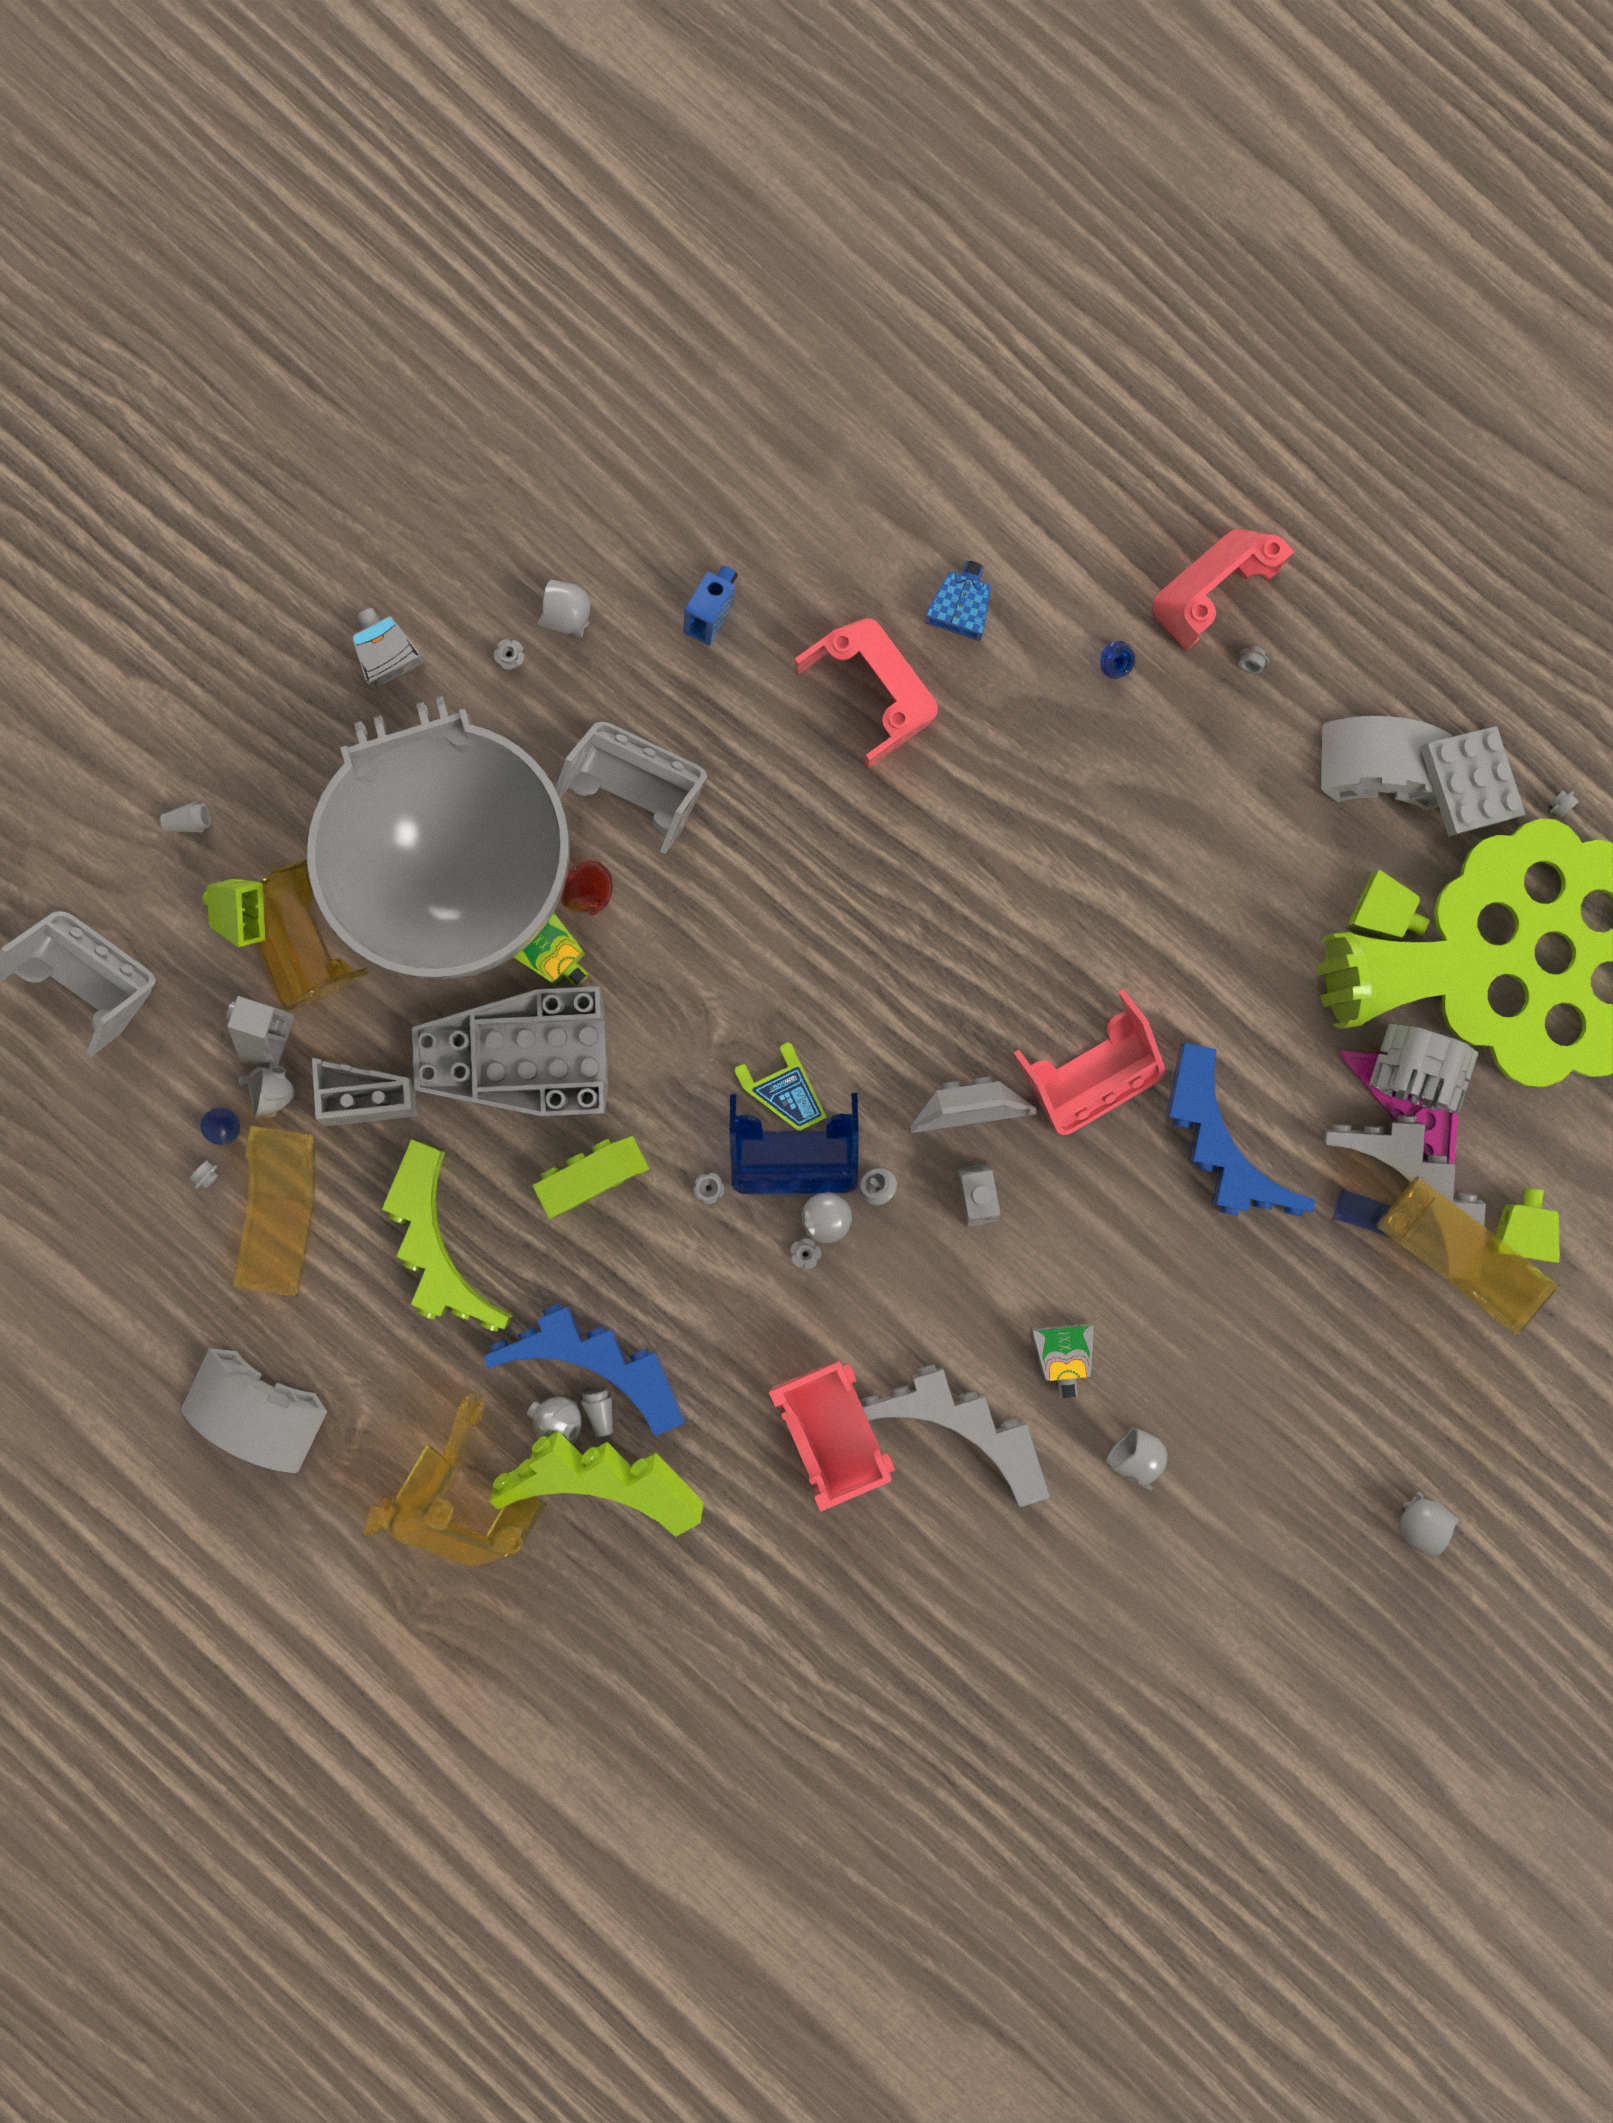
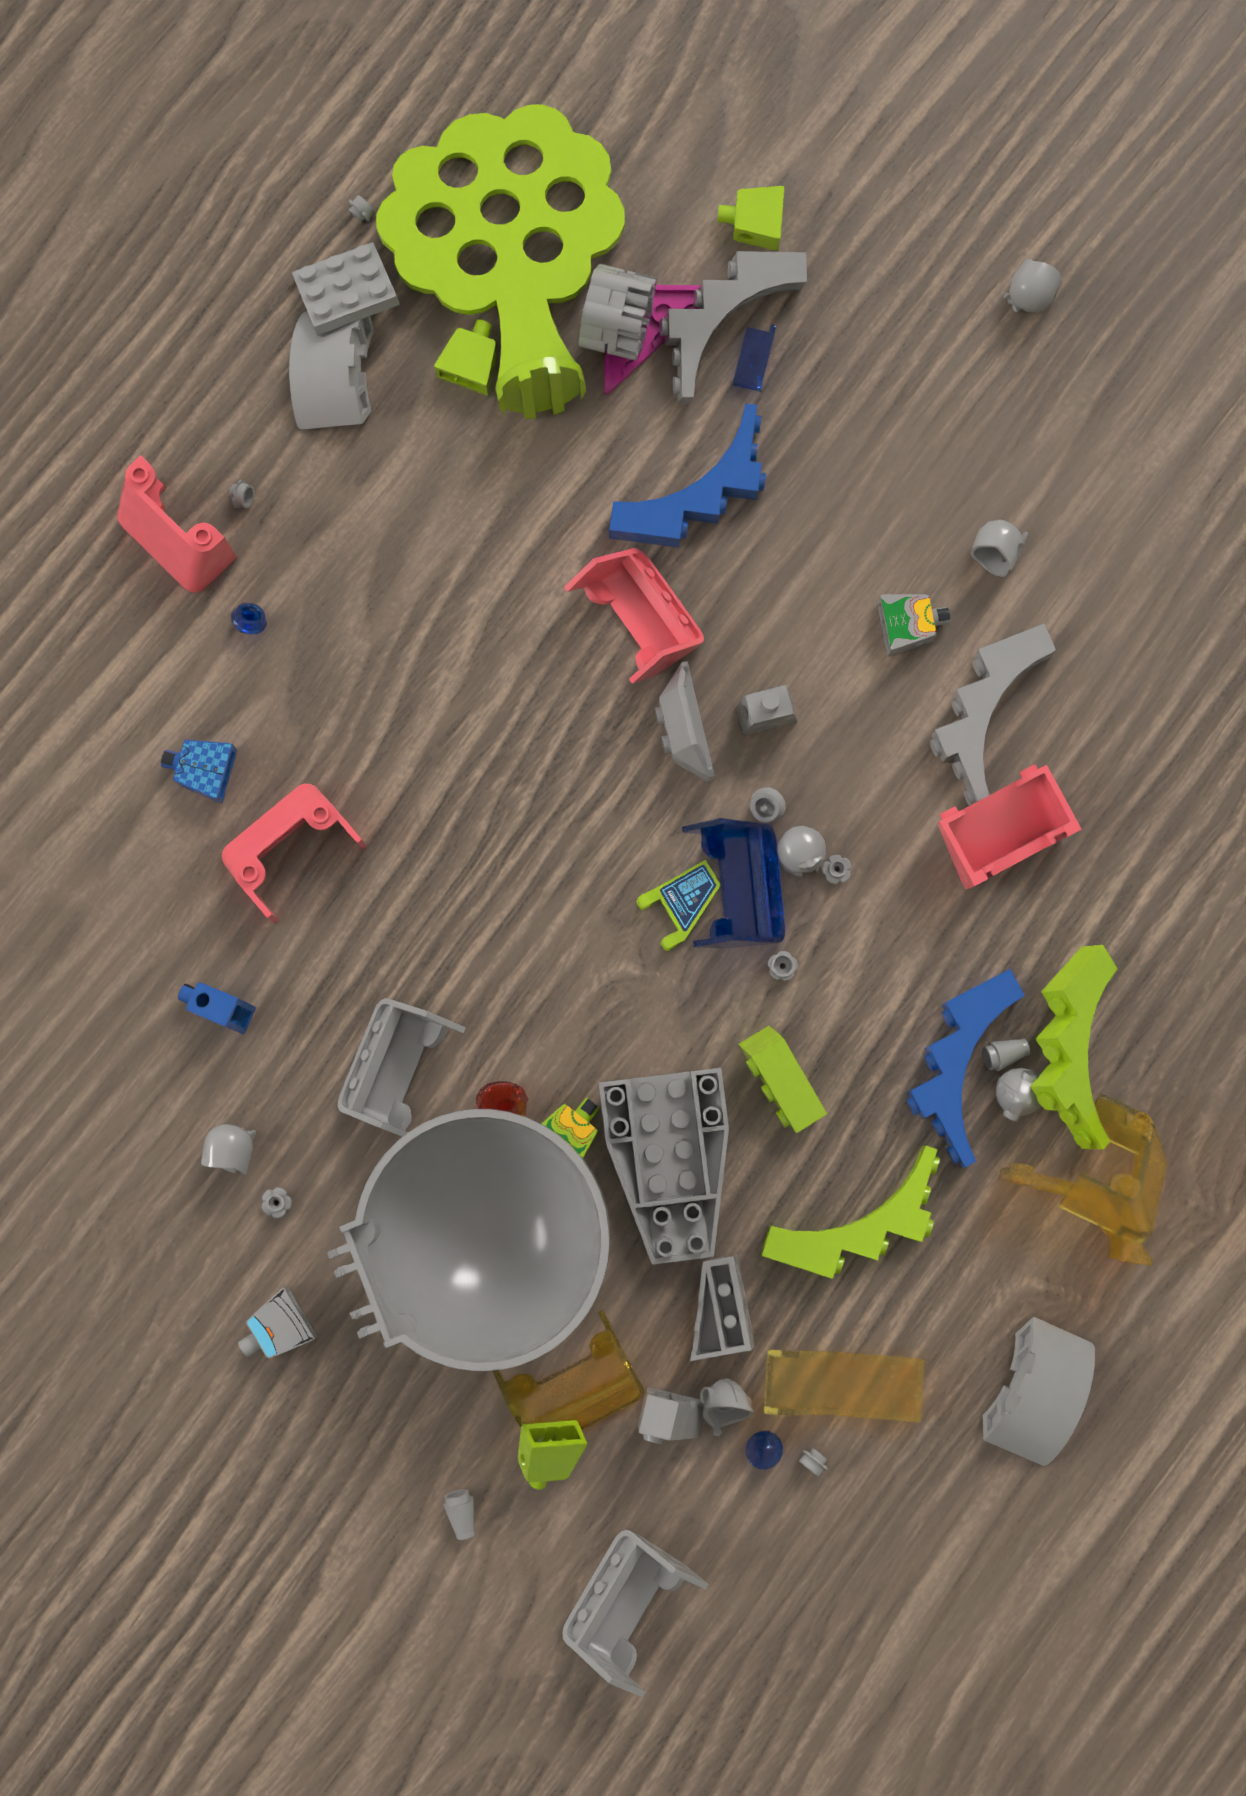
camera: 95 degrees left, 5 degrees down
clear yellow windscreen [1377,1176,1559,1336] -> none

